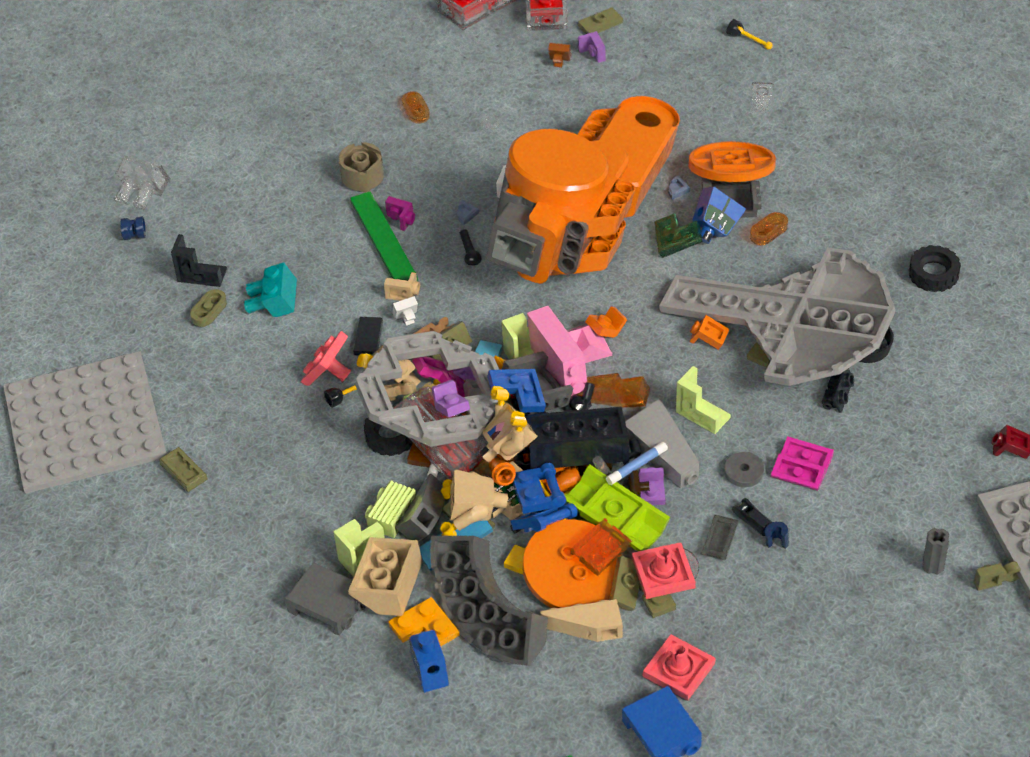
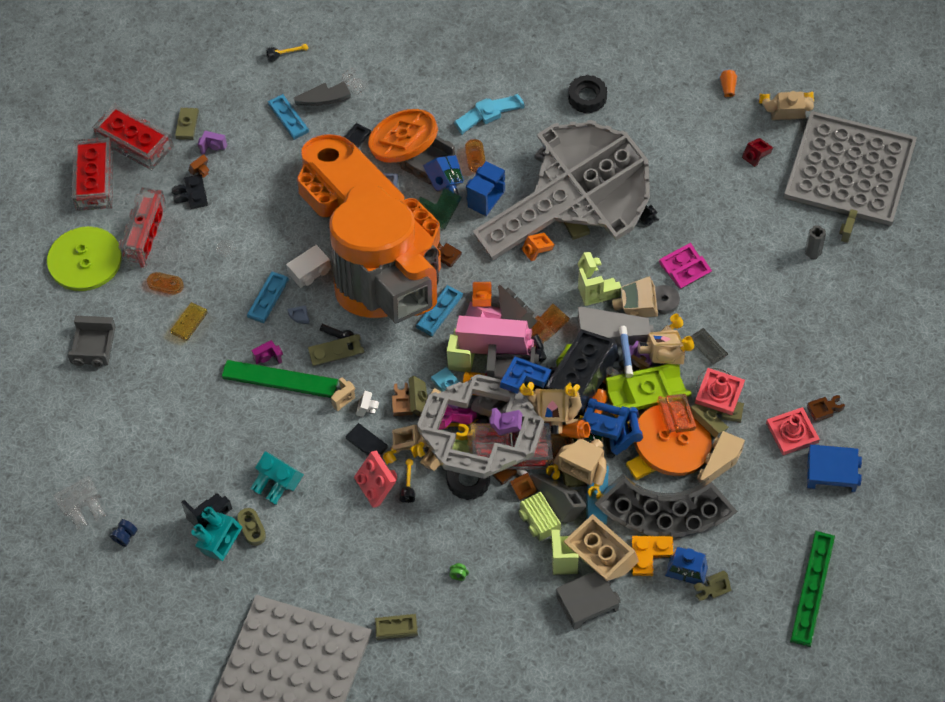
camera: 55 degrees left, 10 degrees up
dark tan brick [339,142,384,192] -> none
piece [732,498,789,549] -> none
none -> lime plate [47,226,122,291]
none -> dark grey panel [68,316,116,367]
none -> clear brick [119,187,168,270]
none -> clear yellow plate [170,302,208,341]
none -> black hinge [172,174,208,209]
none -> teal brick [191,507,243,561]
none -> dark azure tile [247,271,289,323]
none -> dark azure tile [268,94,309,140]
none -> dark grey slope [294,81,351,106]
none -> olive plate [308,334,365,366]
none -> black tile [344,123,371,148]
none -> dark azure tile [416,285,463,336]
none -> reddish brown plate [437,242,462,267]
none -> bright green plate [449,563,469,581]
none -> medium azure plate [454,94,524,135]
none -> blue piece [466,161,505,216]
none -> dark grey slope [498,285,537,329]
none -> dark orange tile [510,472,537,500]
none -> yellowish green tile [578,252,602,278]
none -> tan torso [612,276,658,317]
none -> tan torso [638,313,694,364]
none -> olive plate [693,570,732,601]
none -> reddish brown plate [807,395,845,422]

